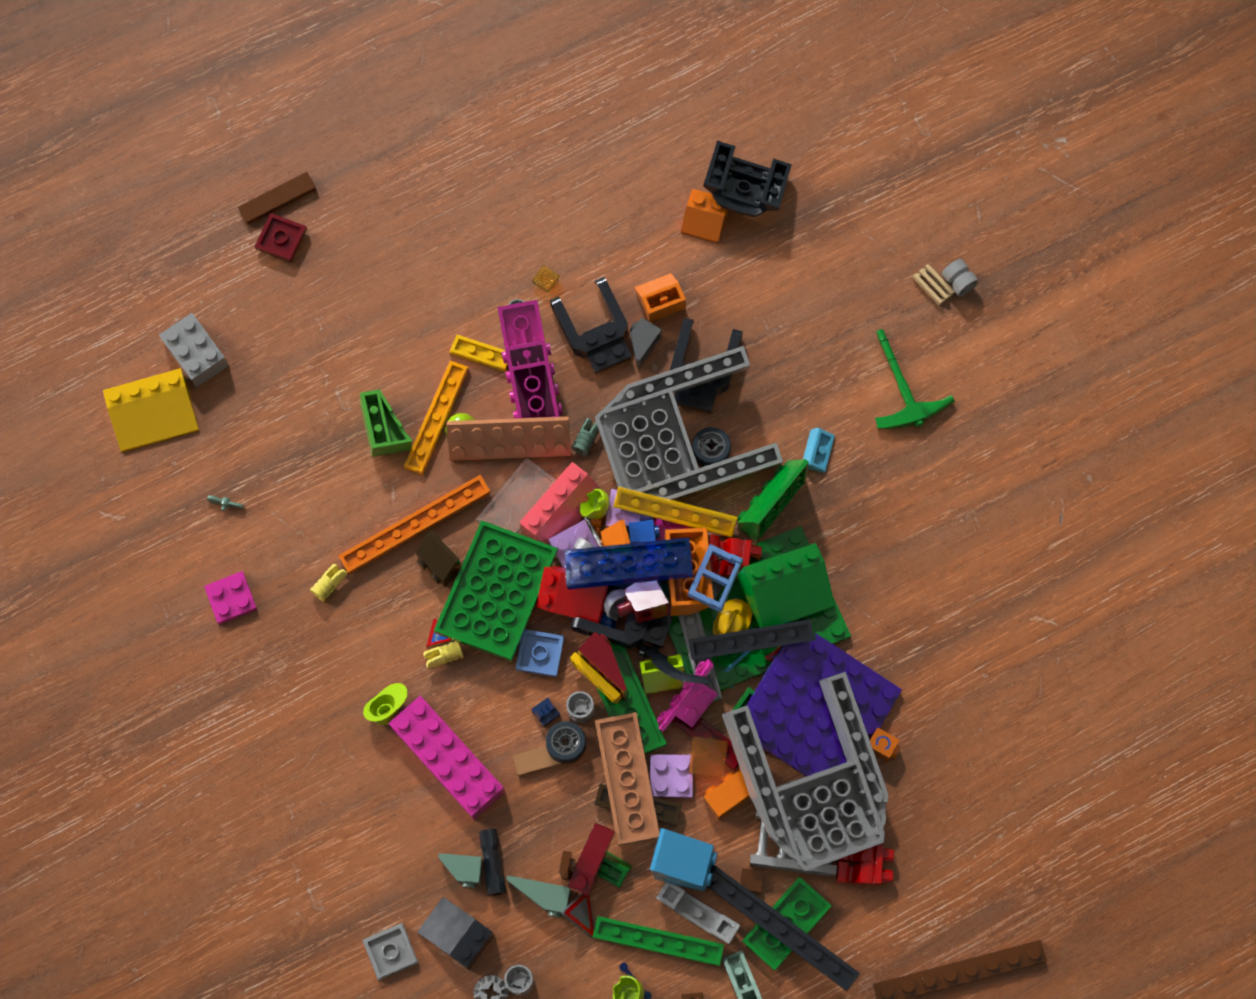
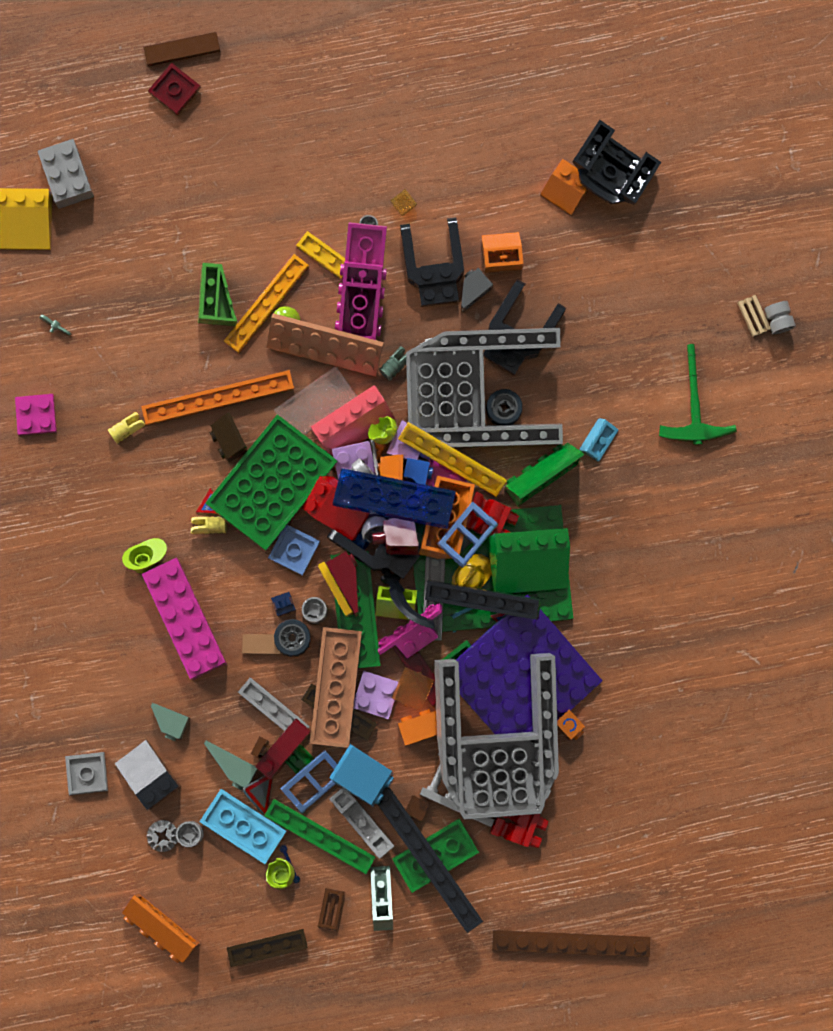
camera: 10 degrees right, 10 degrees up
black axle [479,829,506,896] -> none
none -> medium azure plate [200,789,286,864]
none -> light grey plate [238,678,310,731]
none -> medium blue window [280,750,337,814]

